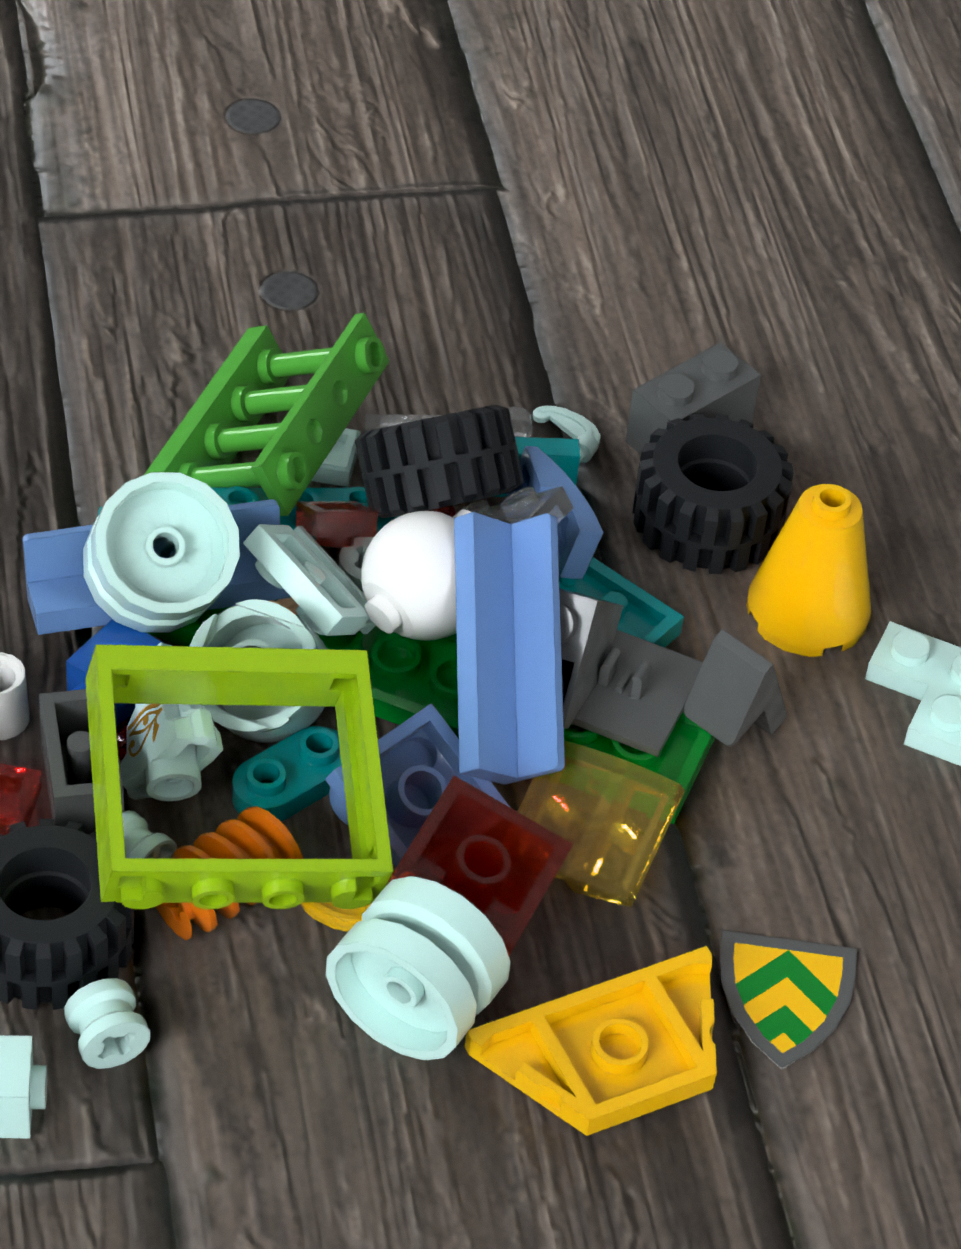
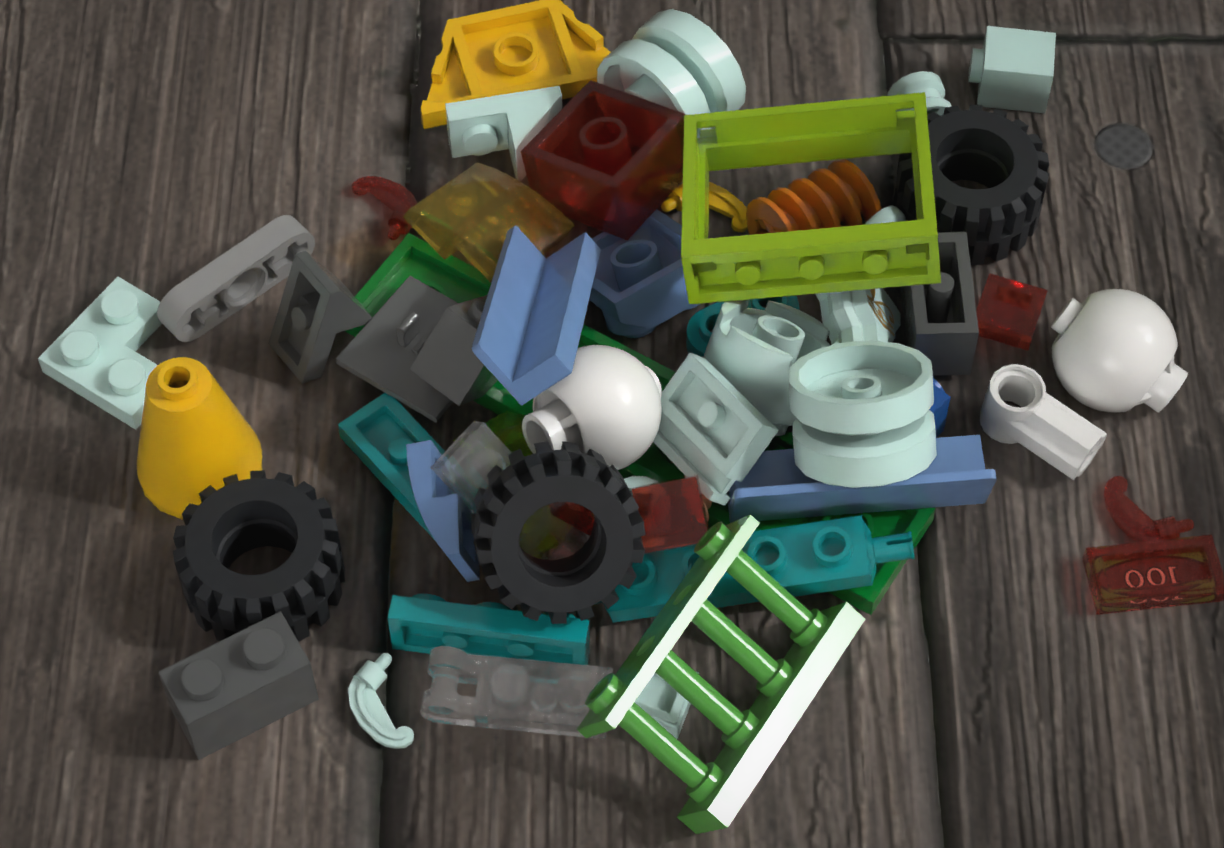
camera: 165 degrees left, 10 degrees up
sticker [720,930,857,1069] -> none
none -> light grey beam [157,215,315,342]
none -> clear red piece [352,176,419,240]
none -> light aqua slope [445,86,563,182]

